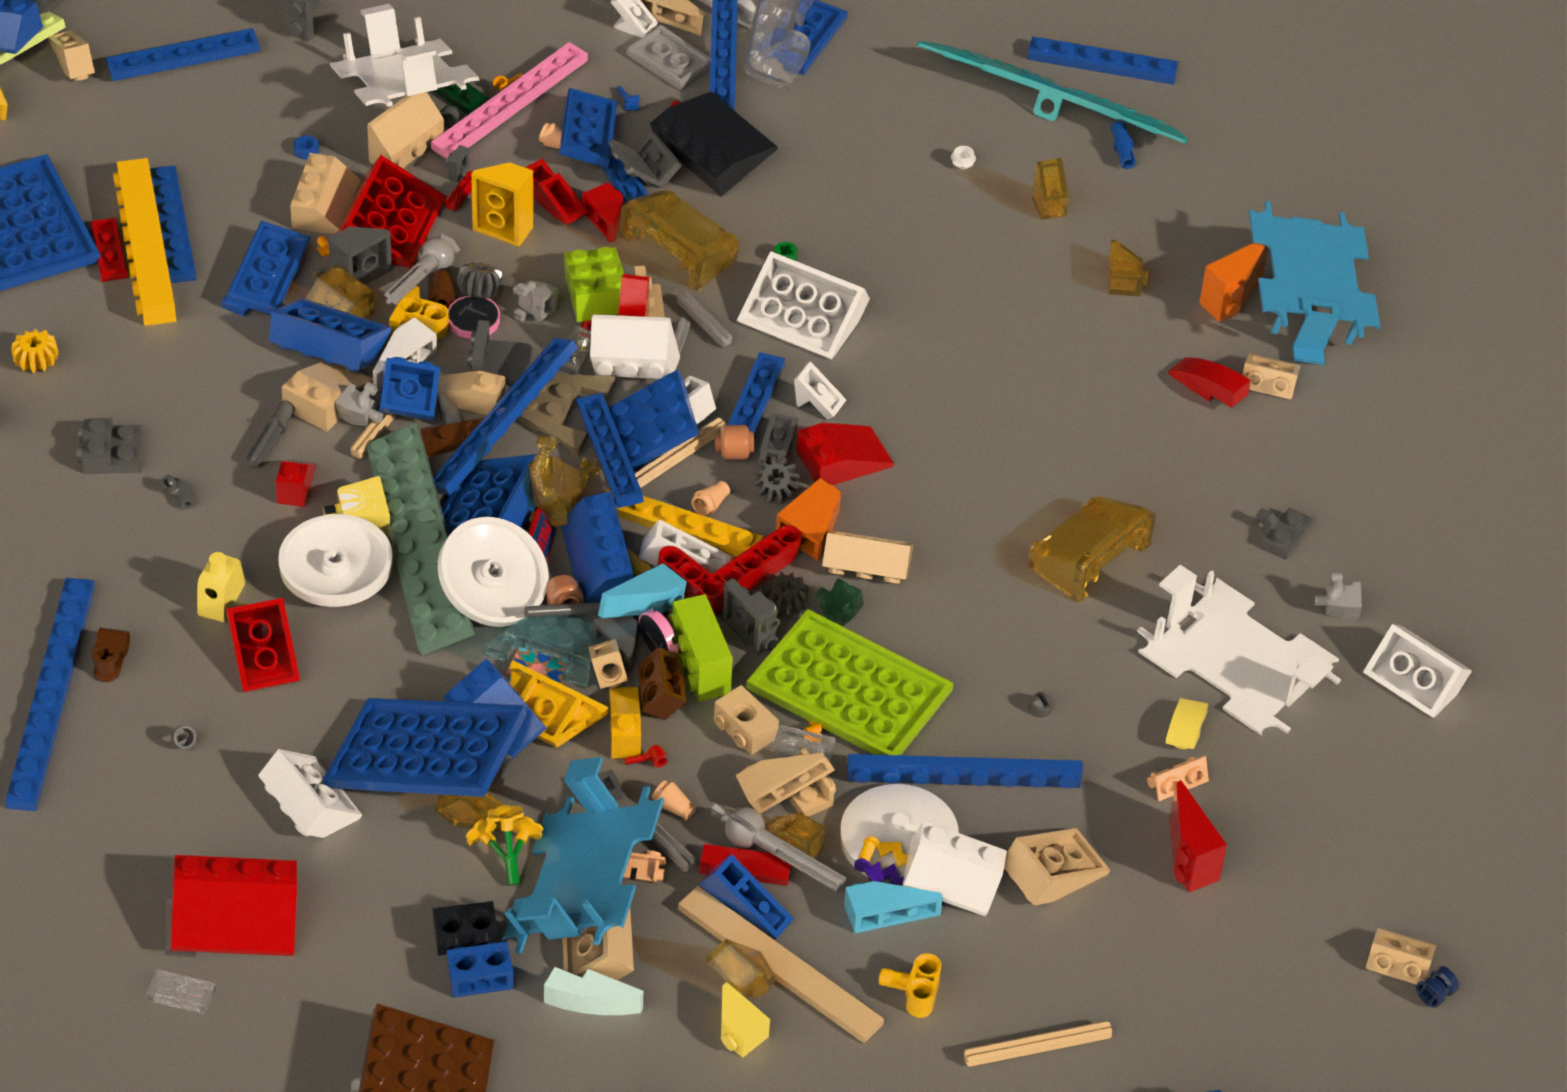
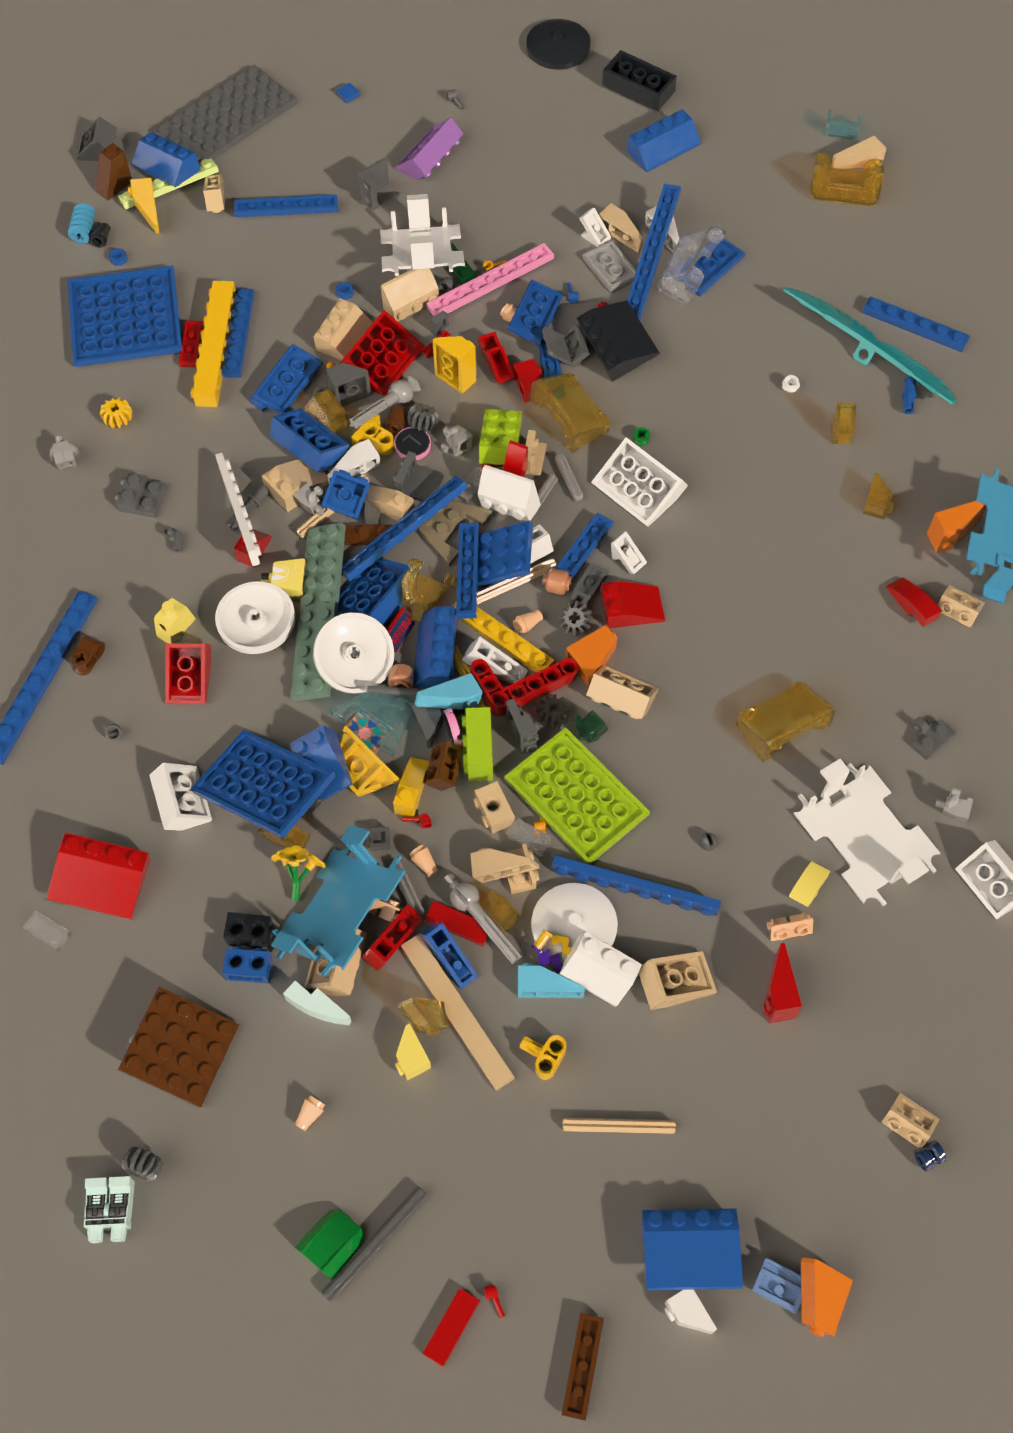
camera: 20 degrees right, 15 degrees up
tan brick [588,639,628,689] -> none
none -> white plate [215,453,261,566]
none -> red slope [362,904,424,971]

